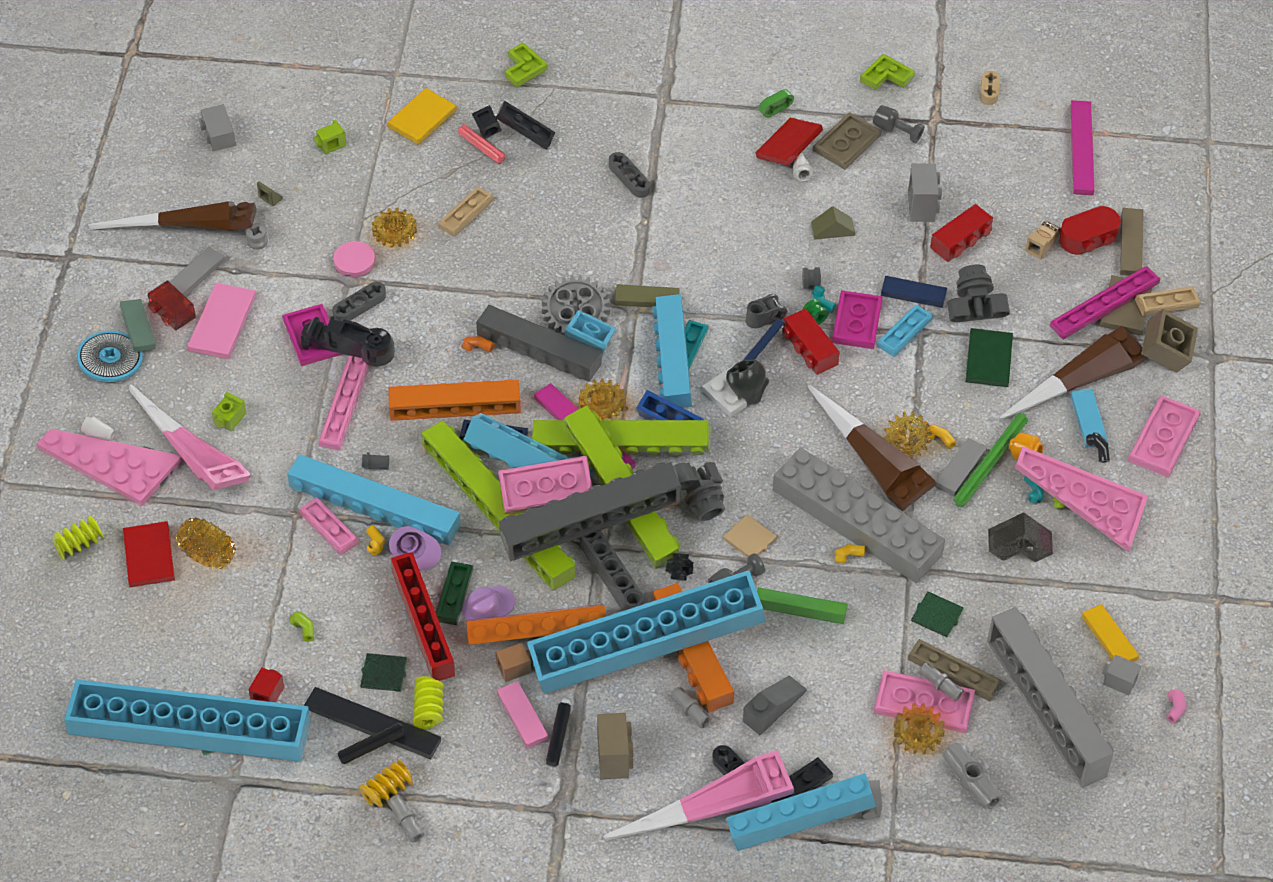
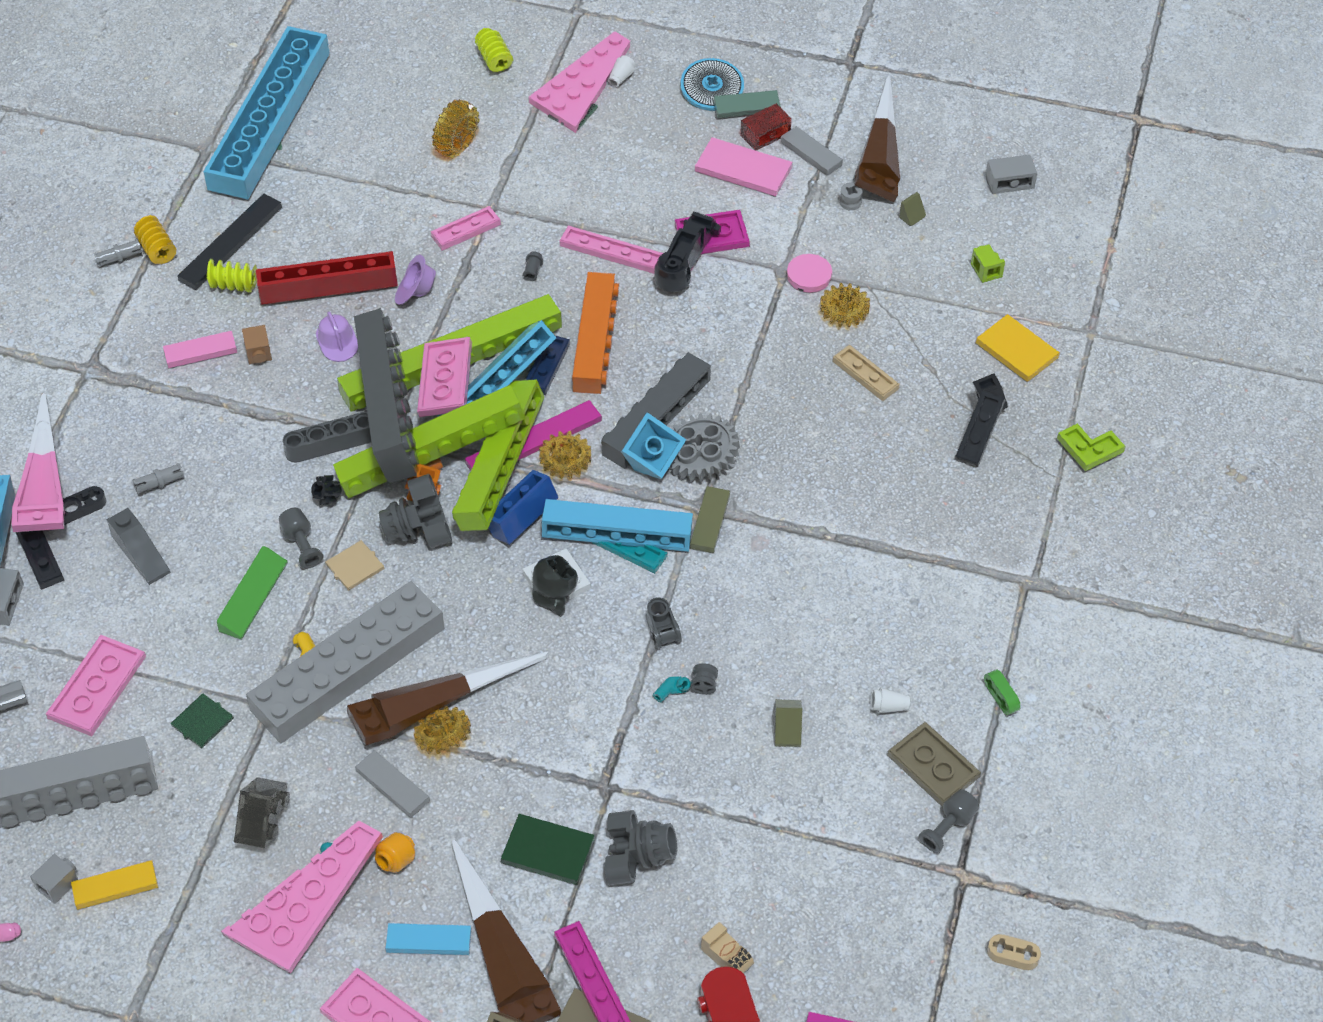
camera: 100 degrees right, 0 degrees up
red tile [123,521,175,587] -> none
bright pink plate [129,384,251,490] -> none
lime brick [212,391,247,431] -> none
red brick [248,667,285,703] -> none
medium azure brick [287,454,461,546] -> none
lime arm [289,611,314,642] -> none
dark grey beam [332,282,386,321] -> none
black axle [337,723,405,764] -> none
clear green piece [360,653,407,692] -> none
yellow arm [366,525,386,555] -> none
dark green tile [436,561,474,625] -> none
coral axle [458,124,505,163] -> none
orange arm [461,336,495,352] -> none
orange brick [466,604,606,645] -> none
medium azure brick [527,570,766,694] -> none
black axle [546,702,571,767] -> none
dark tan brick [597,713,634,780] -> none
dark grey beam [609,152,650,198] -> none
orange brick [651,583,734,713] -> none
dark blue tile [742,318,784,361] -> none
red tile [755,117,823,166] -> none
red brick [782,308,840,375] -> none
green wheel [802,299,829,325] -> none
dark pink tile [832,290,883,349] -> none
lime plate [860,54,915,90] -> none
medium azure tile [877,304,933,357] -> none
dark blue tile [881,275,947,308] -> none
clear yellow gear [893,703,945,755] -> none
dark tan tile [907,639,1001,702] -> none
light grey brick [908,163,942,222] -> none
light grey pin [918,662,964,702] -> none
yellow arm [925,424,957,449] -> none
red brick [930,203,993,262] -> none
bright green axle [953,413,1028,507] -> none
black arm [1086,432,1110,463] -> none

